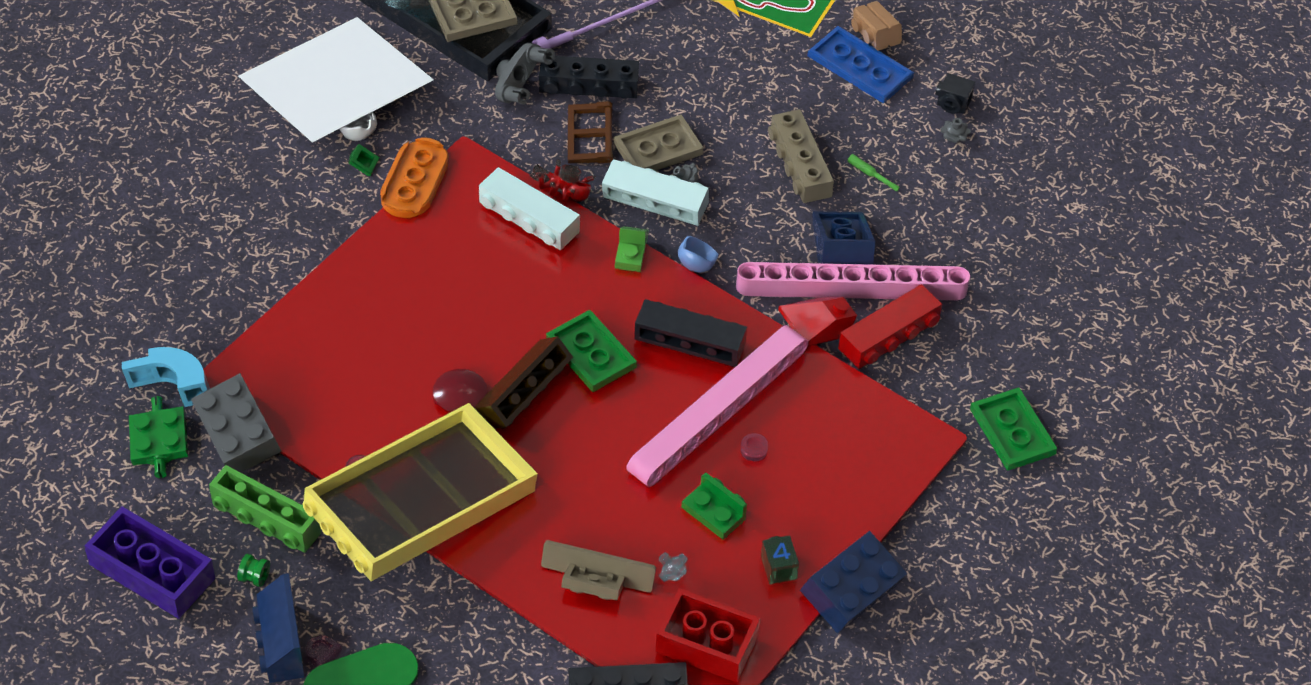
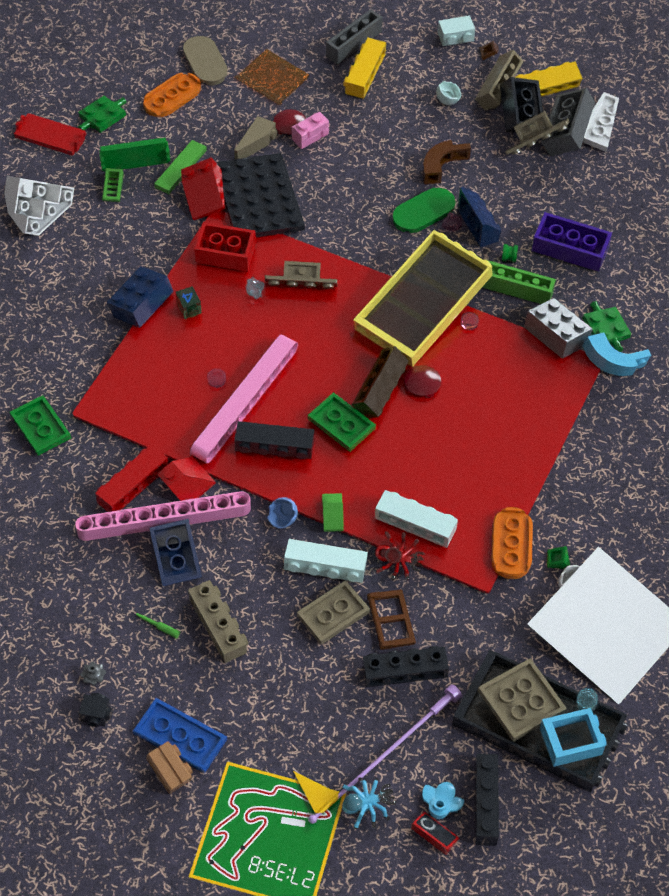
camera: 170 degrees right, 5 degrees up
dark grey connector [495,43,555,104] -> none
dark grey plant [673,163,699,183] -> none
green bracket [681,473,747,540] -> none

